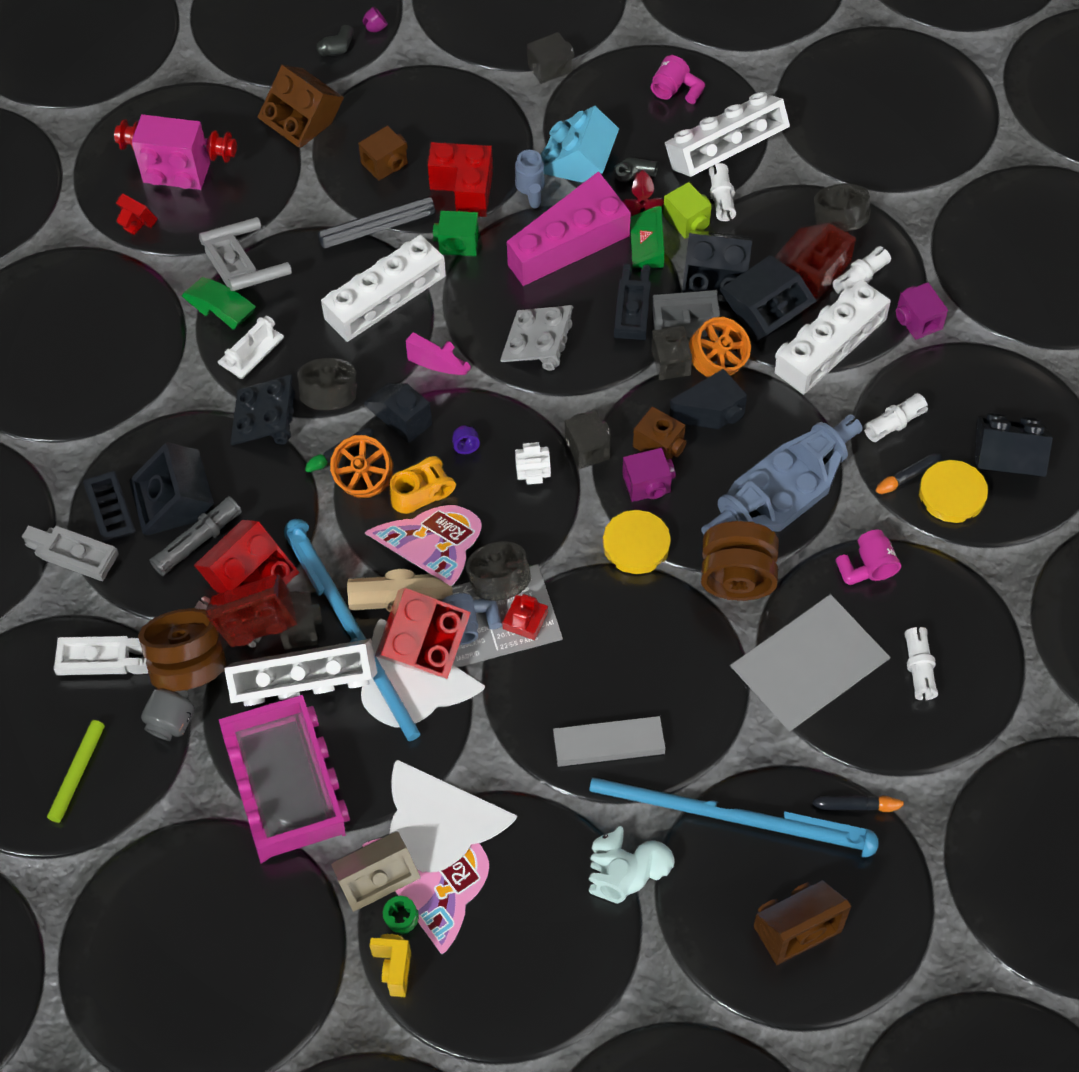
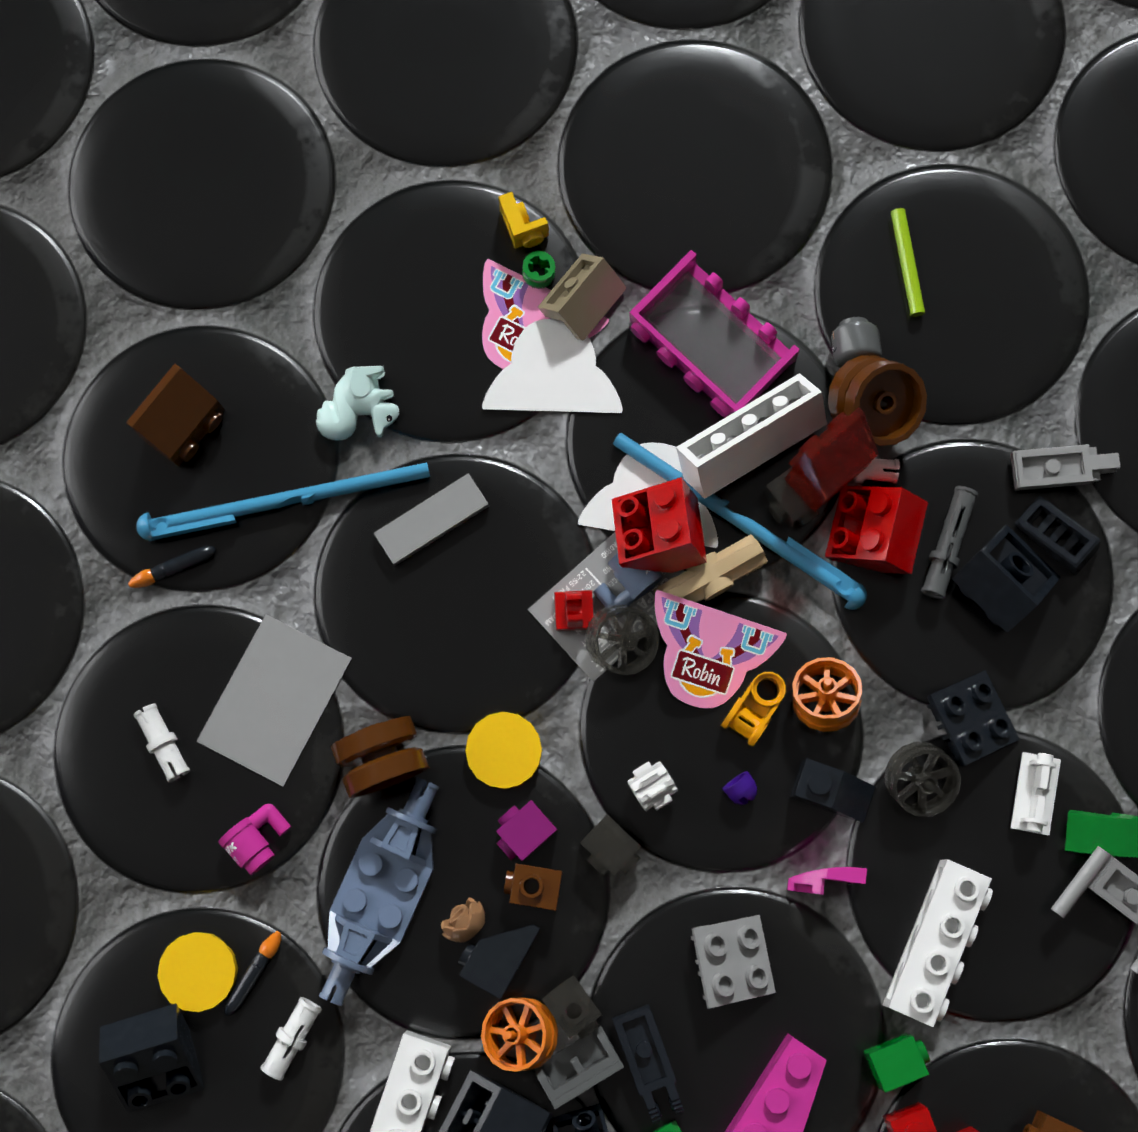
camera: 155 degrees right, 20 degrees up
white hinge [54,636,148,675] -> none
piece [305,428,374,473] -> none
axle [318,197,435,248] -> none
none -> medium nougat plate [441,898,485,943]

